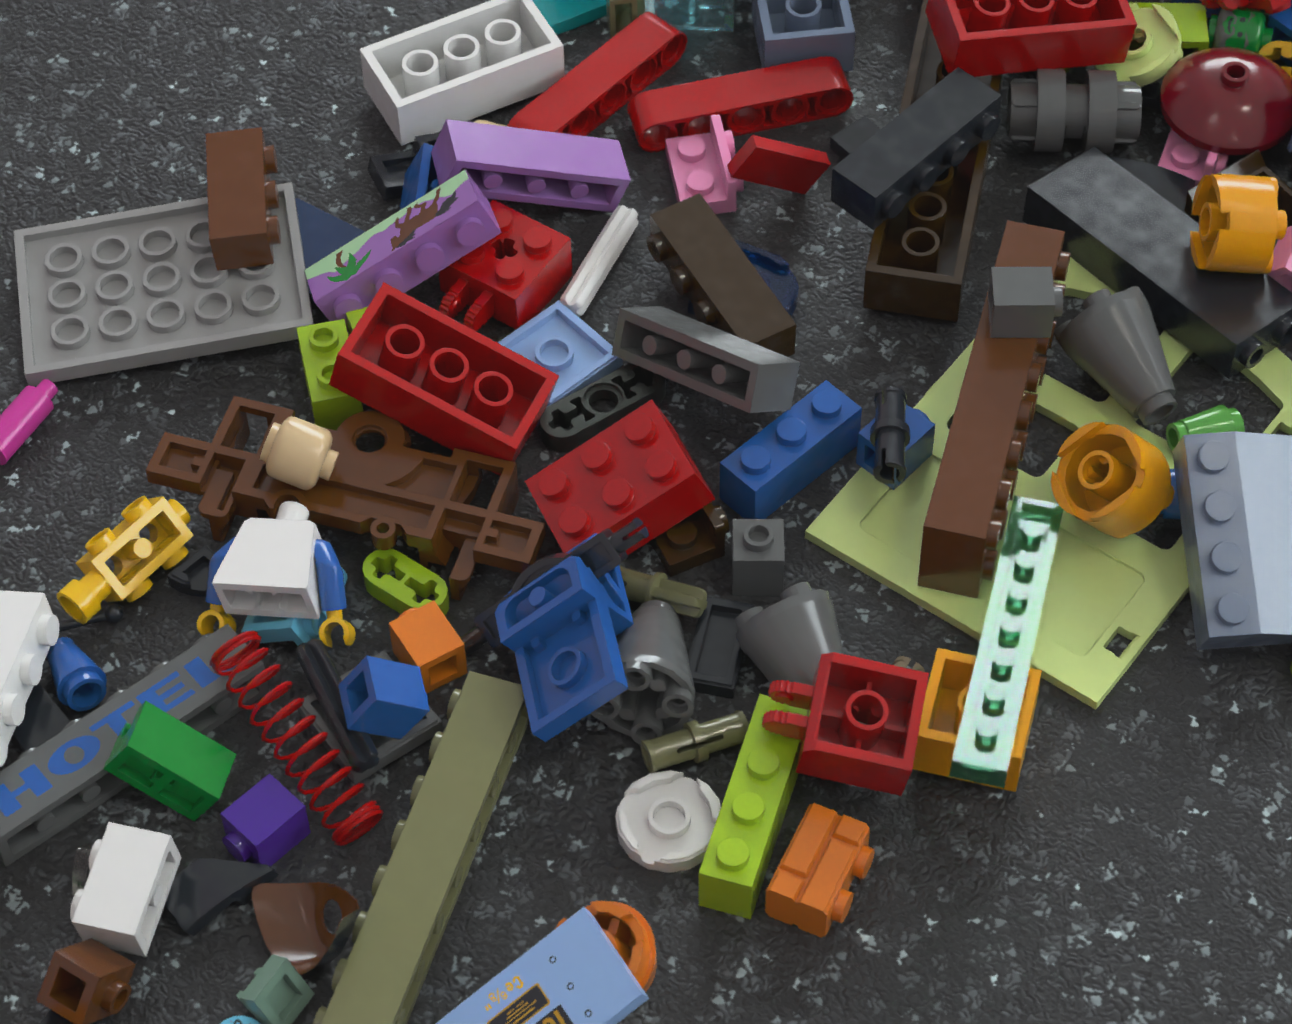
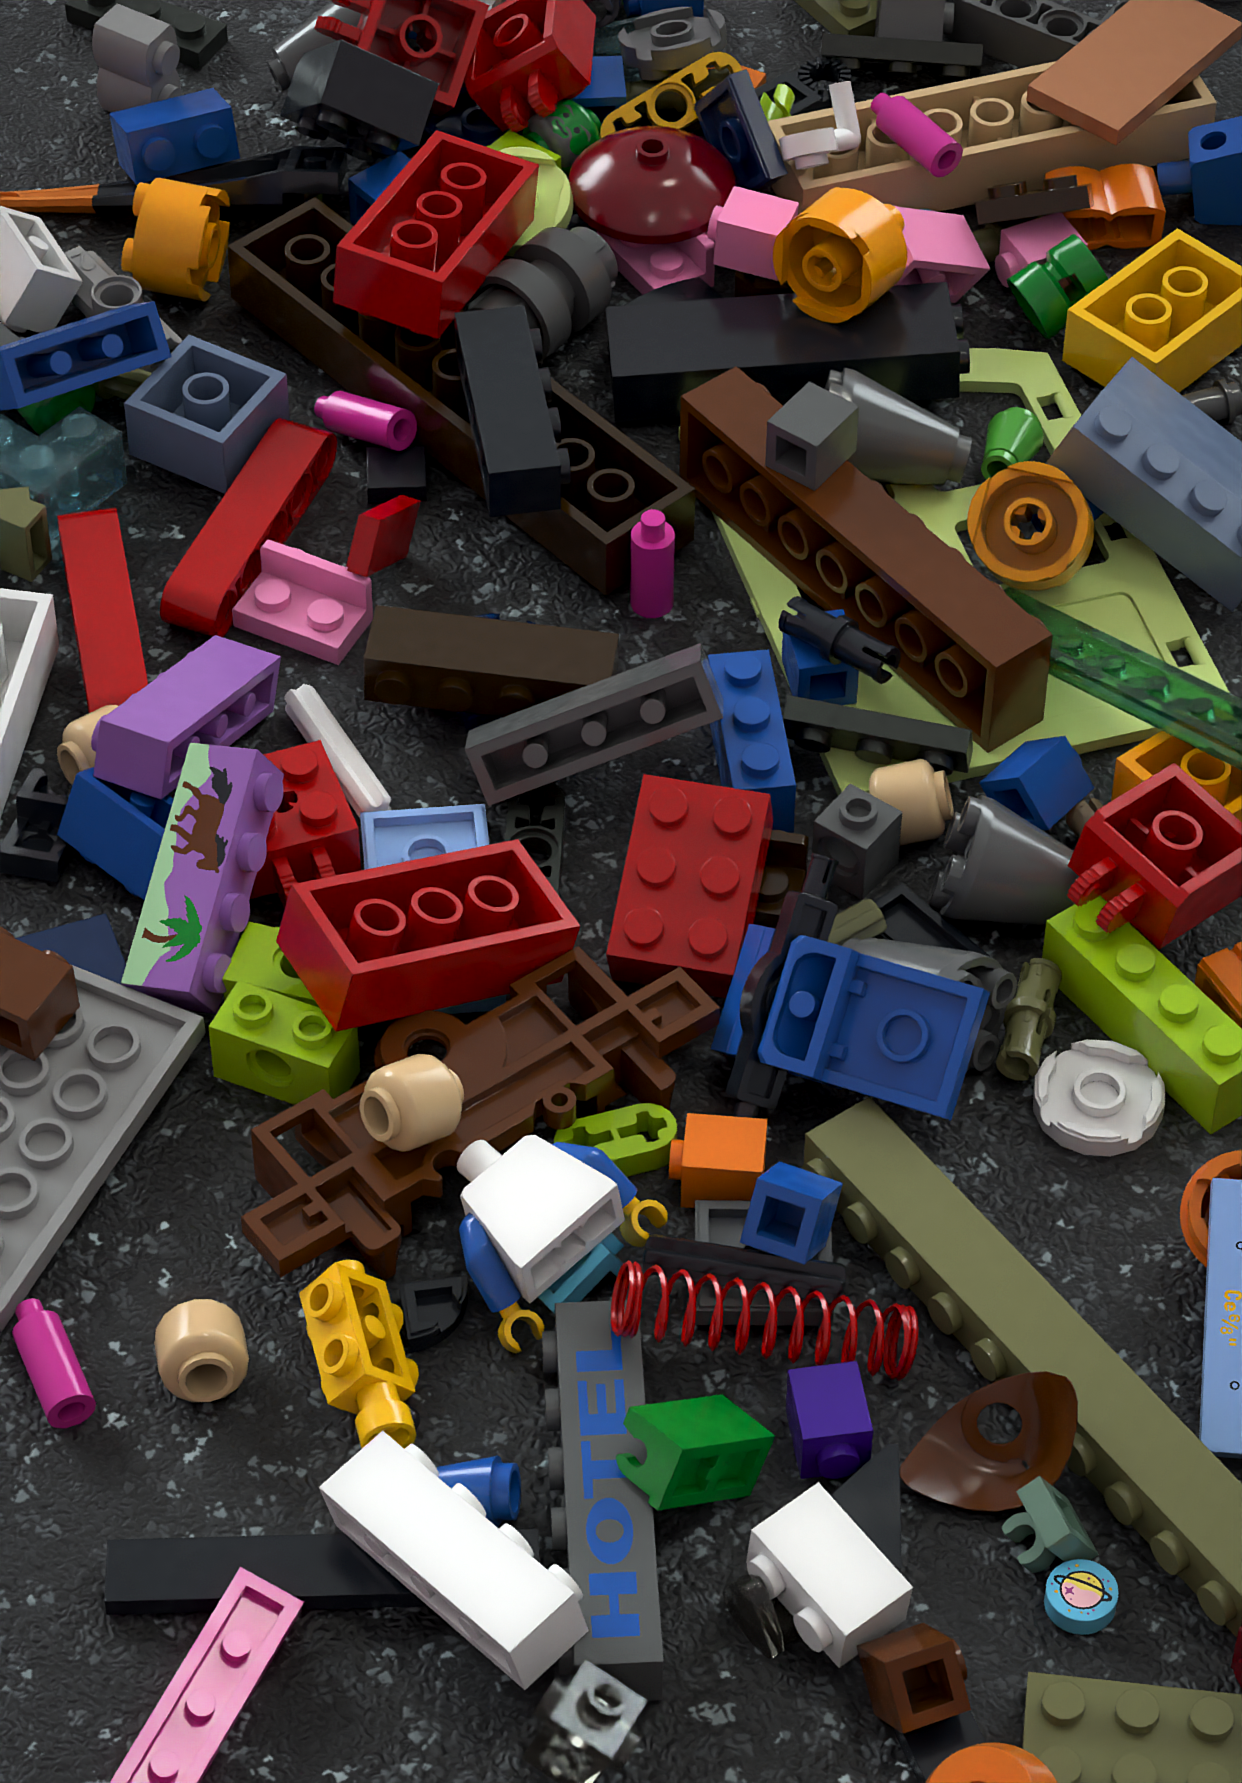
camera: 55 degrees left, 5 degrees down
none -> tan head [154,1299,249,1402]
none -> dark pink cylinder [314,391,417,451]
none -> dark pink cylinder [630,509,675,618]
none -> bright pink brick [707,186,799,281]
none -> pearl dark grey plate [783,695,973,776]
none -> tan head [867,759,954,846]
none -> blue brick [979,736,1095,830]

